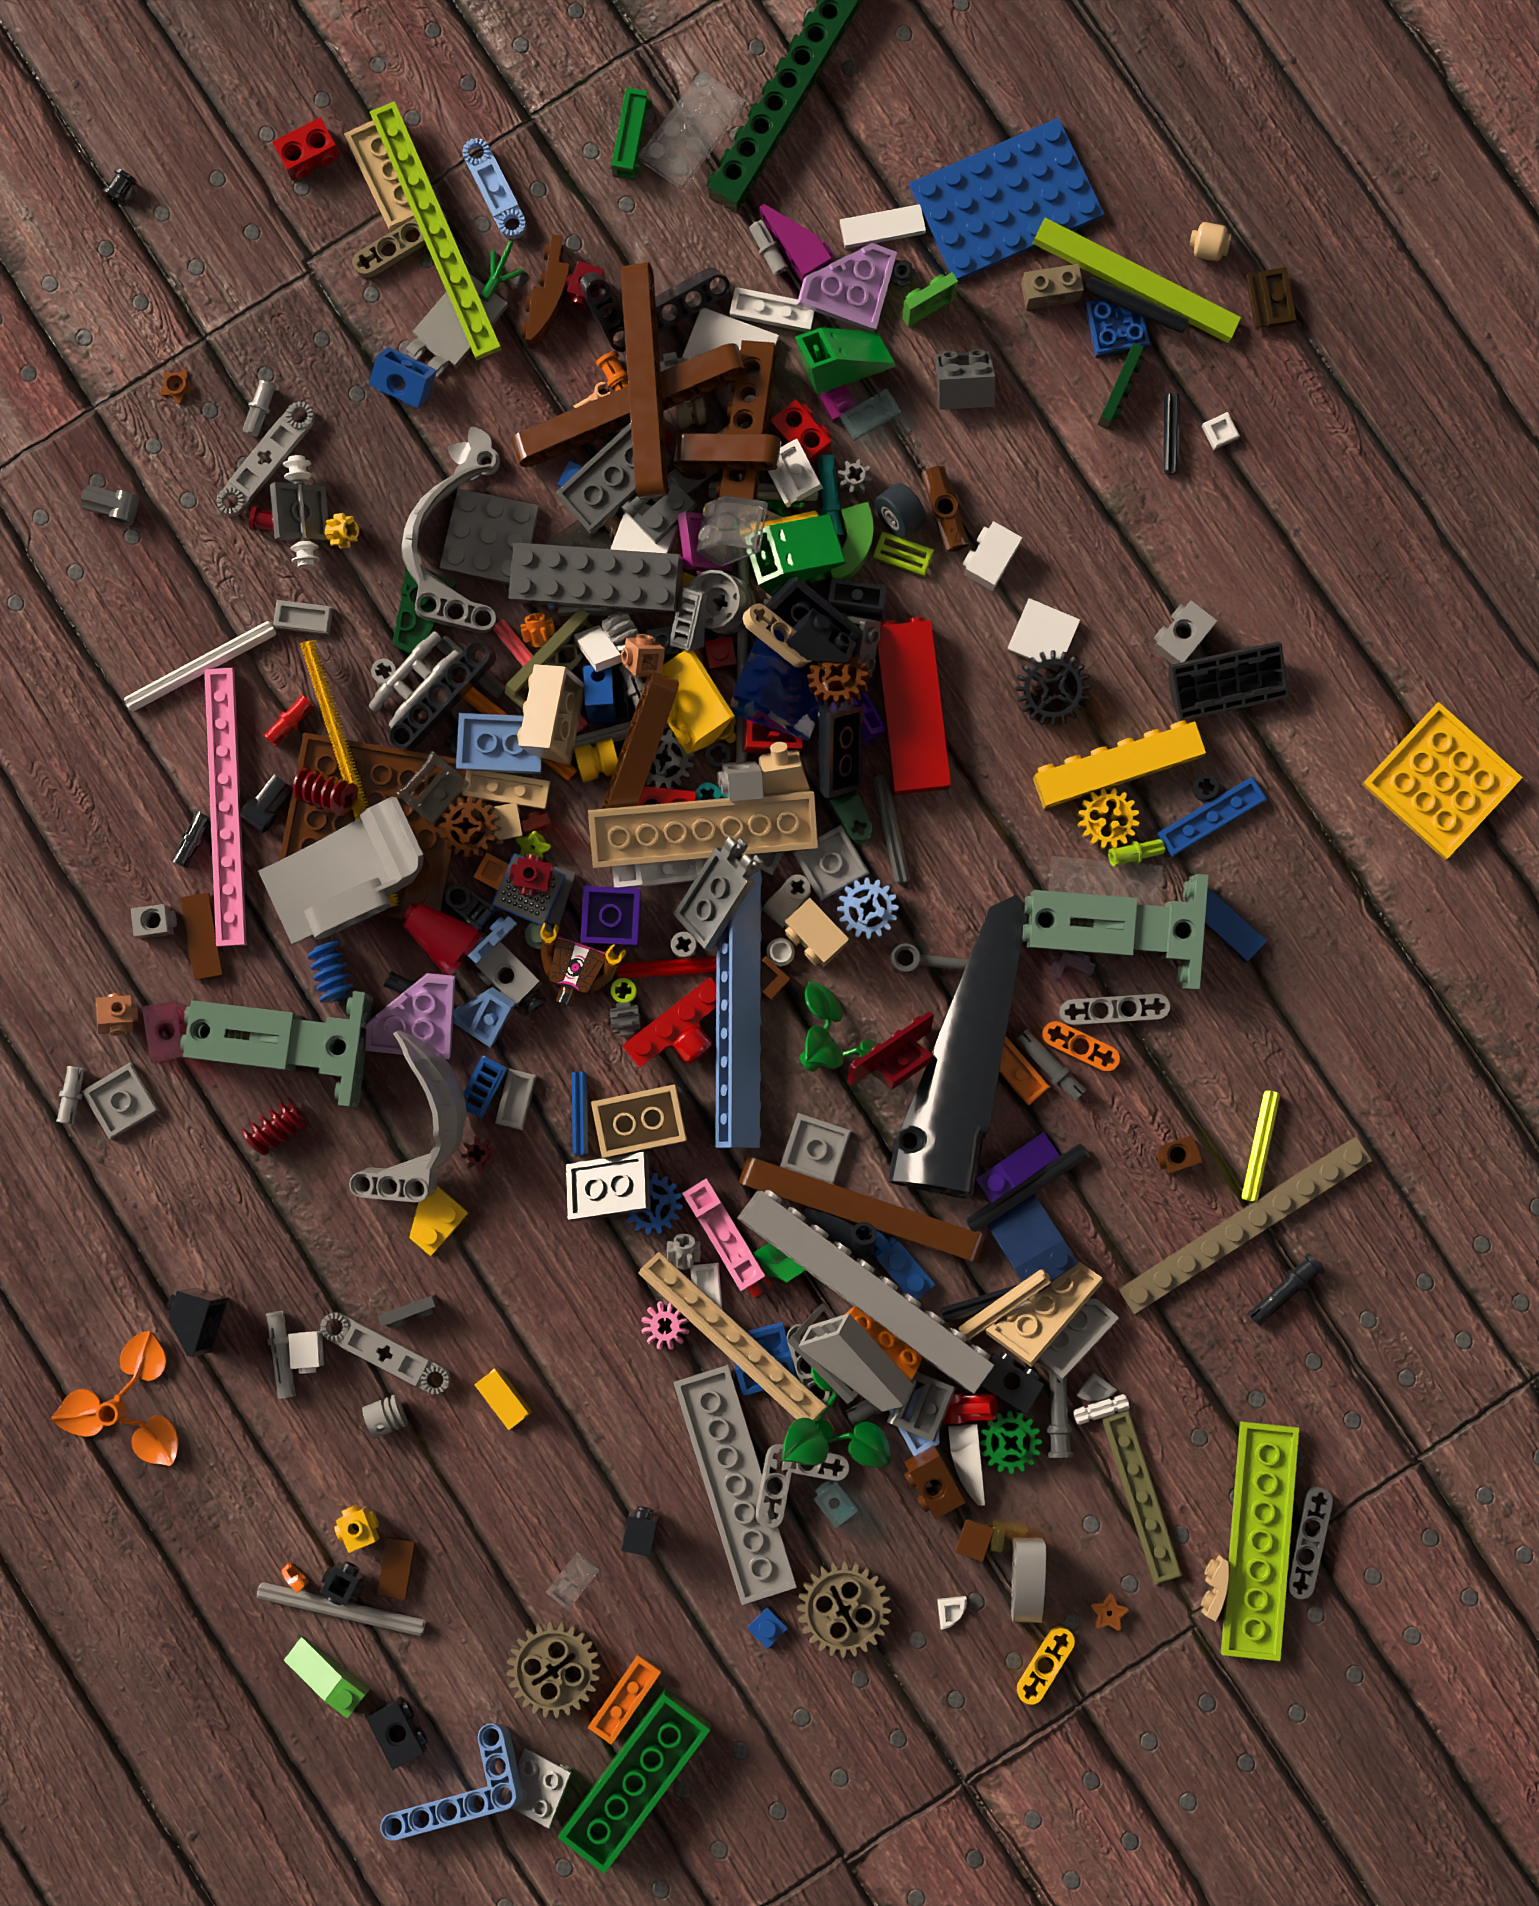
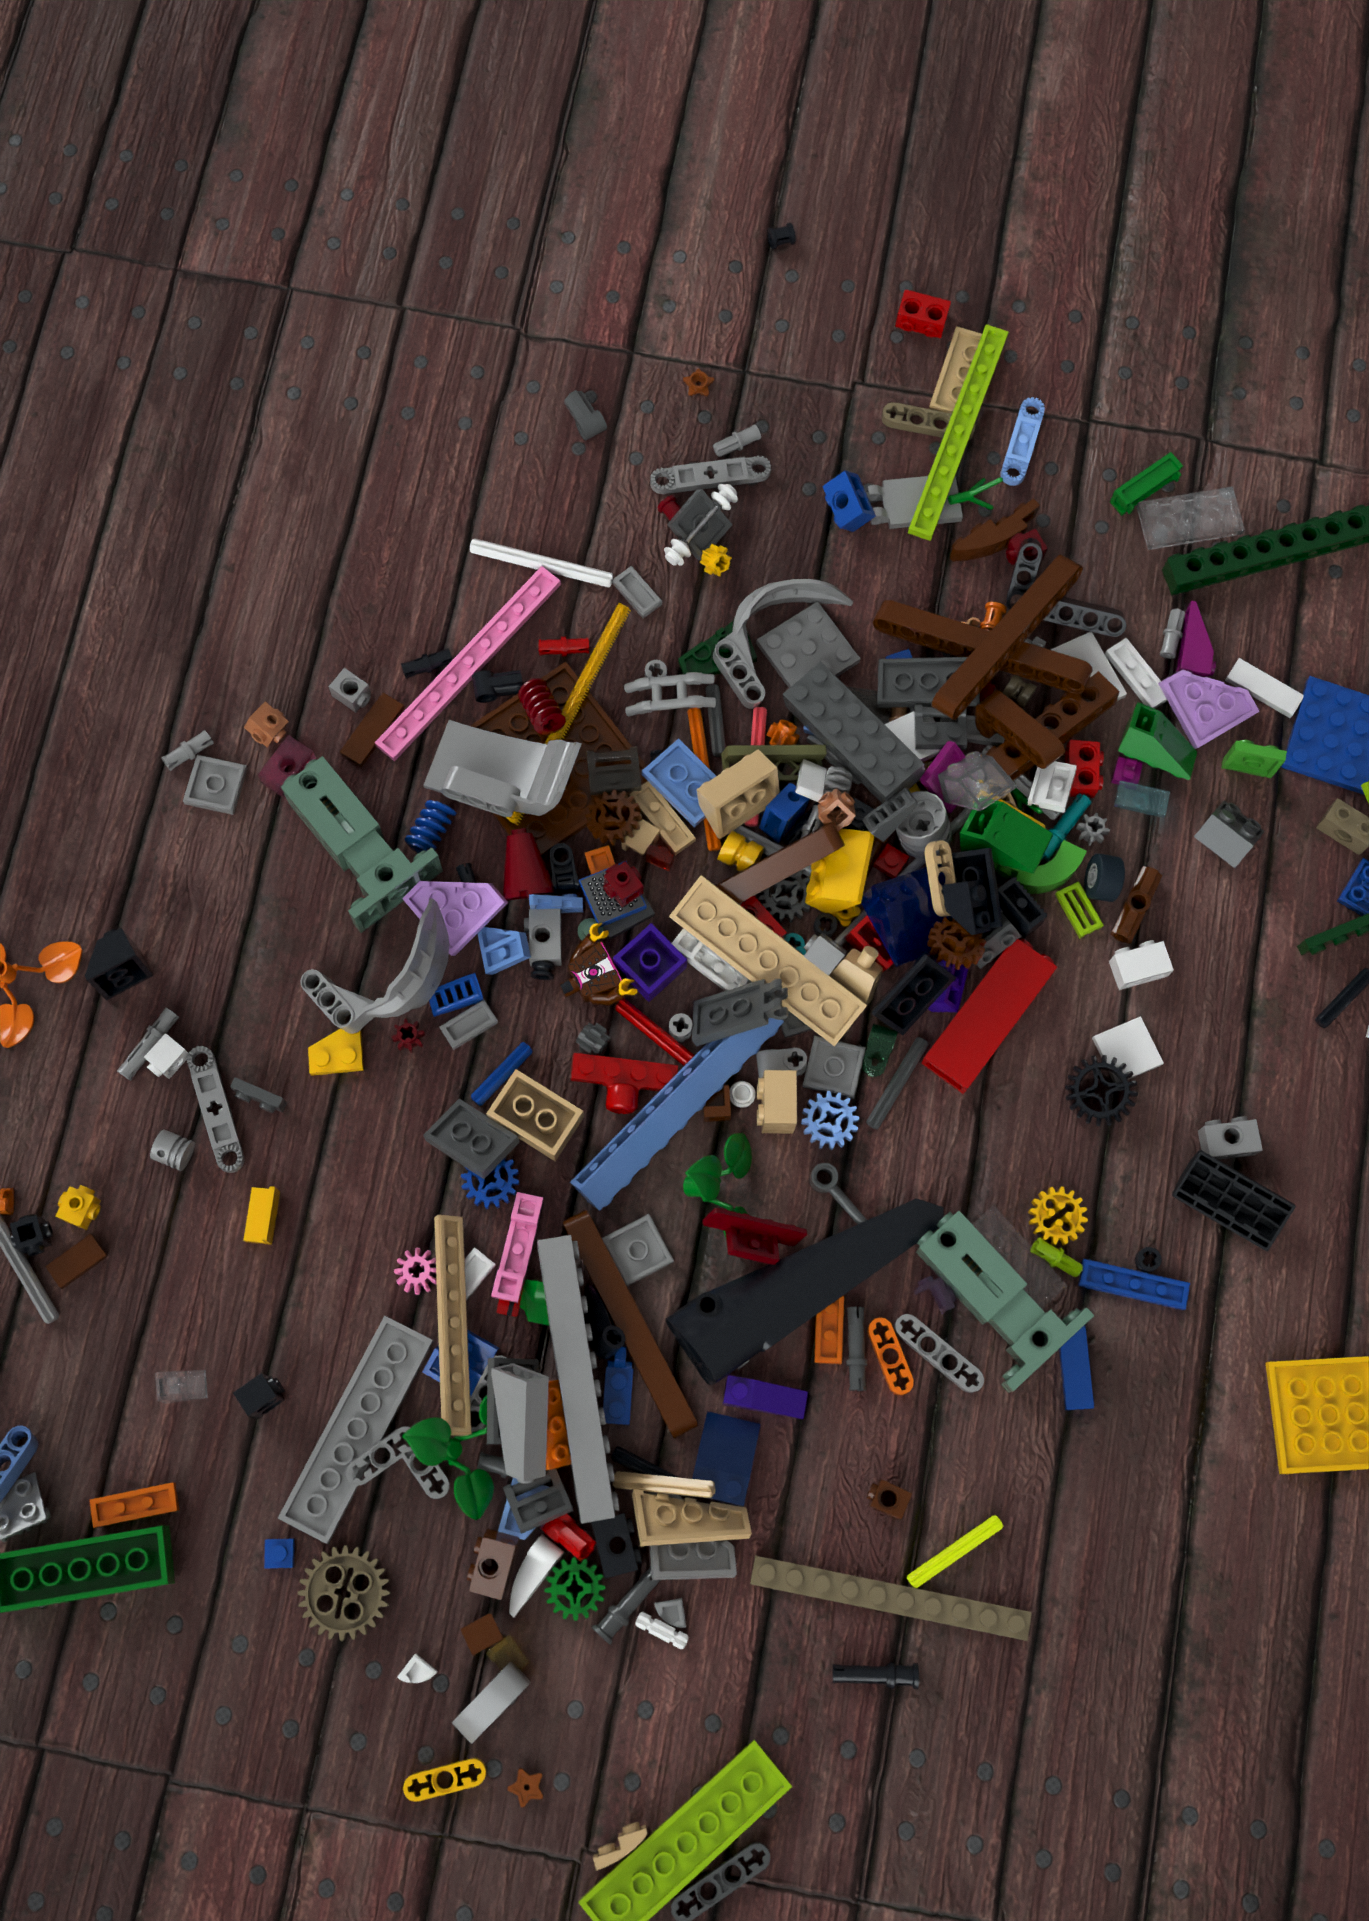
camera: 35 degrees right, 10 degrees down
dark red piece [241,1097,307,1156] -> none
black beam [389,642,496,750] -> none
light grey plate [448,427,500,481] -> none
dark tan gear [506,1620,601,1718] -> none
lime plate [516,831,551,858] -> none
lime bush [611,978,637,1003] -> none
light grey gear [667,1234,701,1269] -> none
clear light blue brick [814,1480,858,1529] -> none
black plate [890,260,916,287] -> none
black axle [966,1143,1089,1232] -> none
yellow brick [1033,720,1206,810] -> none
olive tile [1101,1409,1182,1585] -> none

